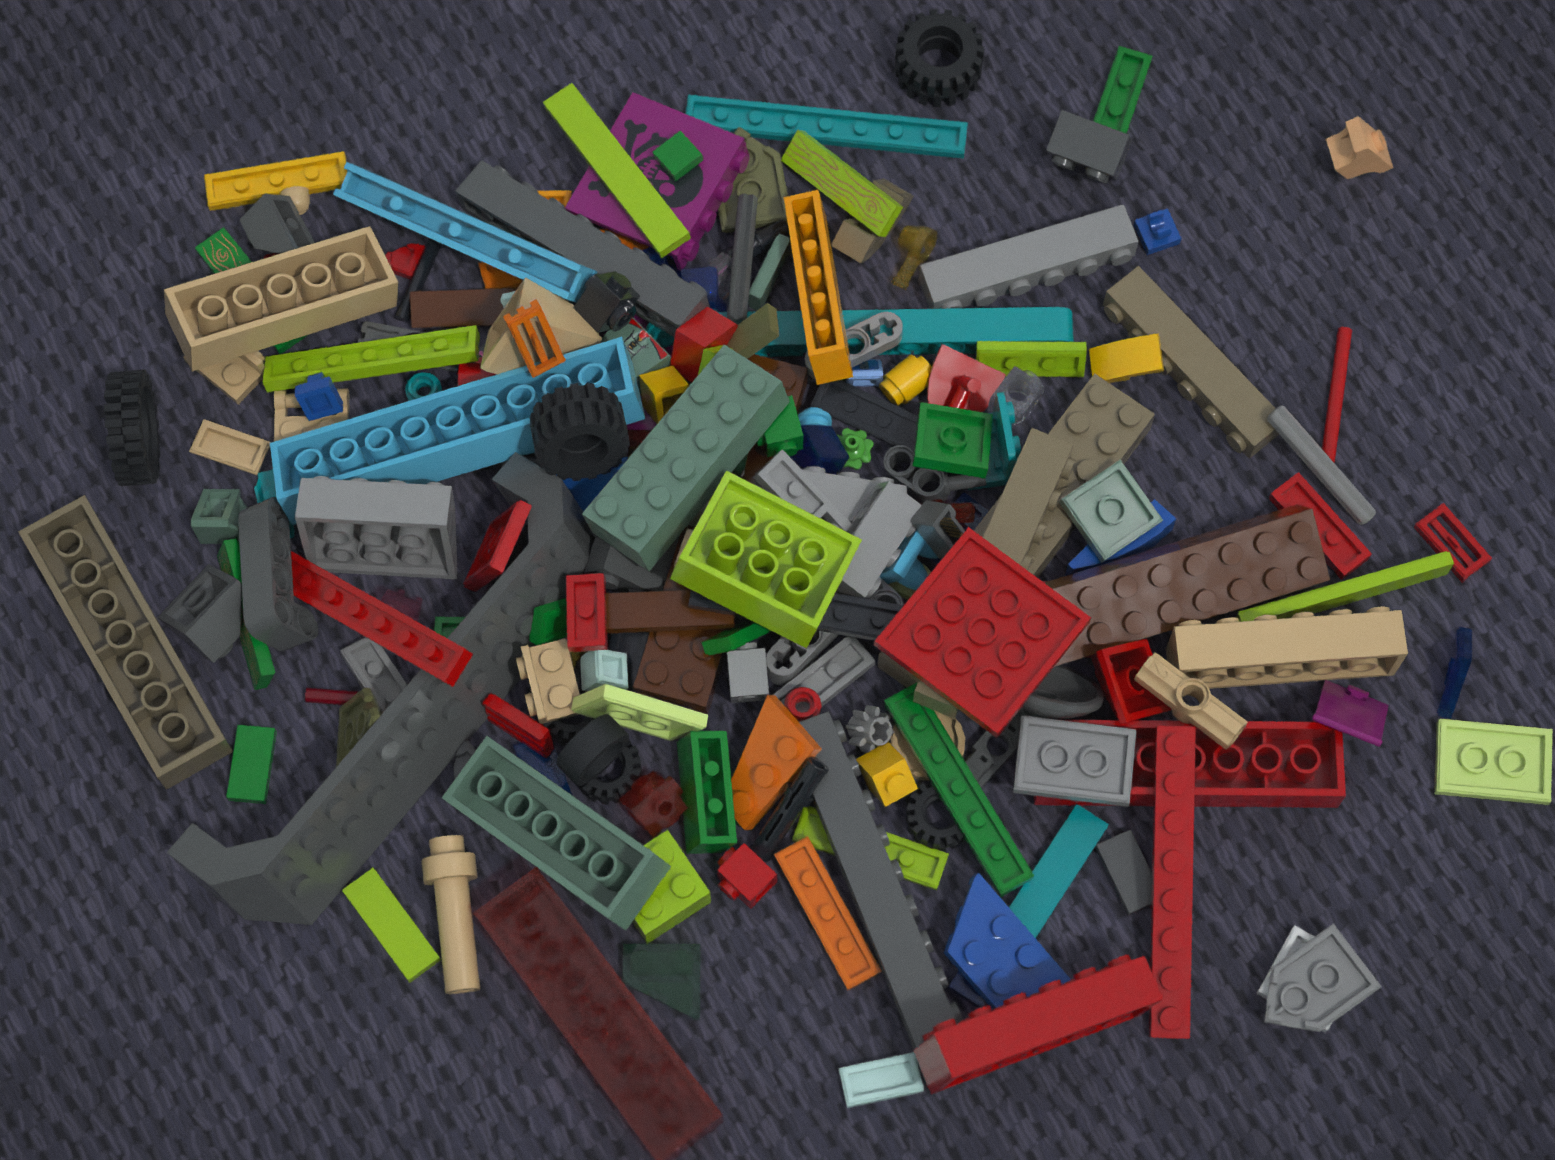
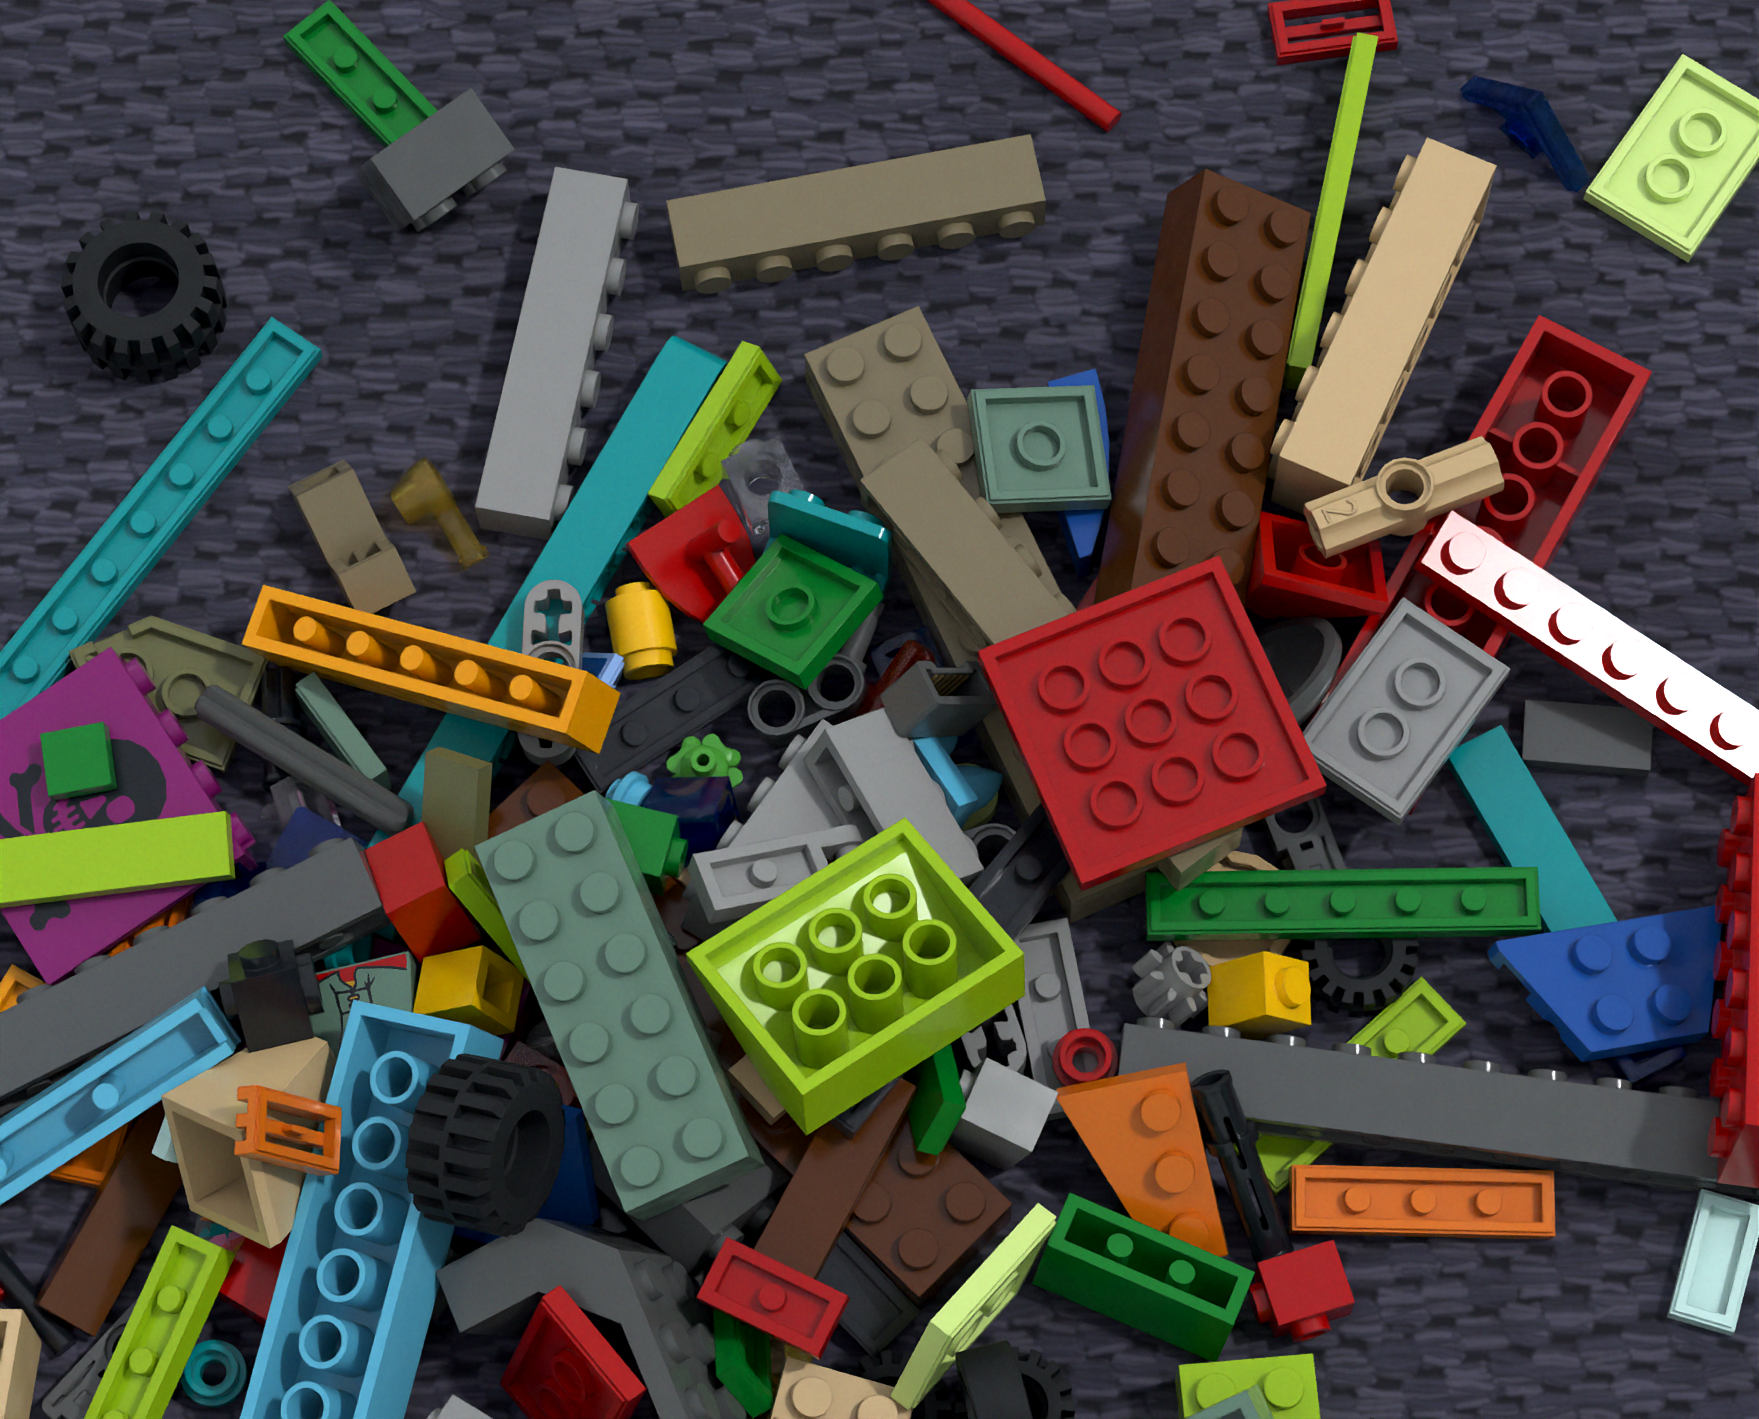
camera: 60 degrees left, 0 degrees up
light aqua slope [580,650,628,691] -> none
clear red brick [619,770,688,837] -> none
lime tile [781,130,903,237] -> none
yellow slope [1089,333,1164,383] -> none
blue tile [1134,208,1181,255] -> none
light grey axle [1267,406,1376,525] -> none
red plate [1269,472,1372,580] -> none
magenta container [1312,680,1389,747] -> none

